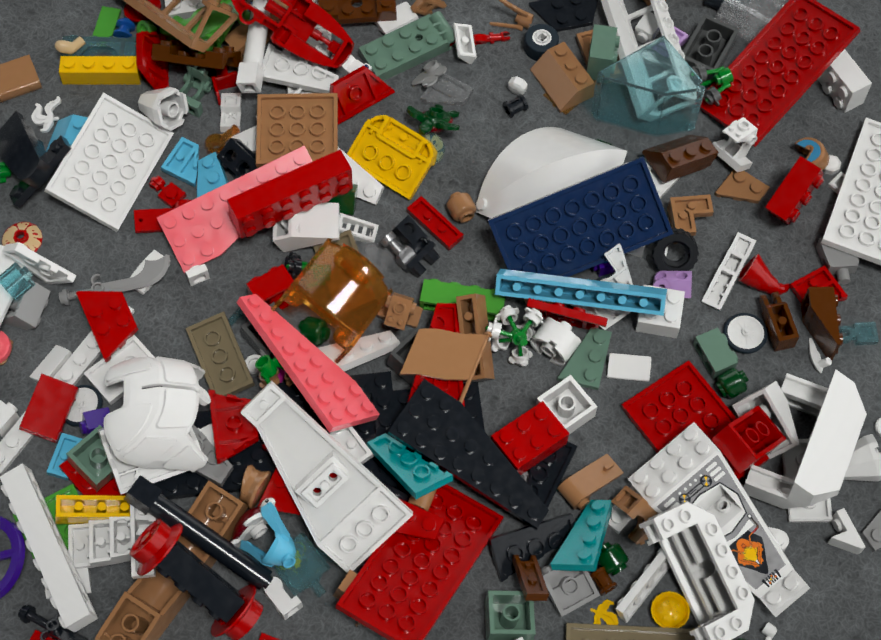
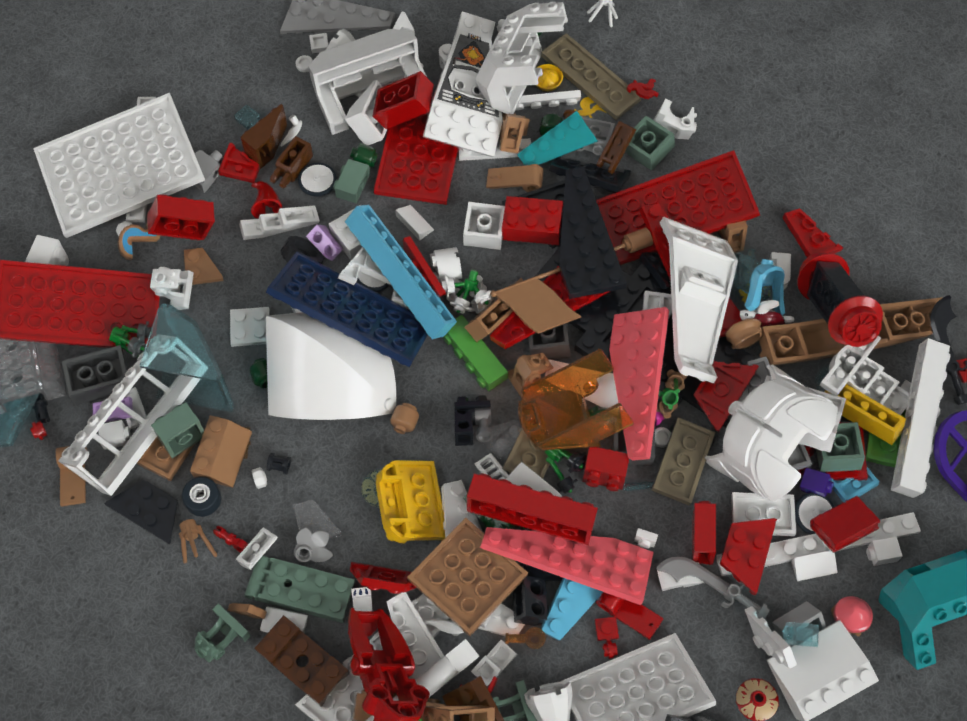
camera: 135 degrees left, 0 degrees up
black brick [124,475,273,590] -> none
medium azure wing [161,137,200,187] -> none
teal wing [367,433,453,499] -> none
dark green animal [406,104,460,135] -> none
red plate [407,196,464,250] -> none
sand green wing [557,328,612,390] -> none
reddish brown slope [642,135,719,183] -> none
medium nougat panel [667,194,714,244] -> none
none -> red brick [692,501,716,565]

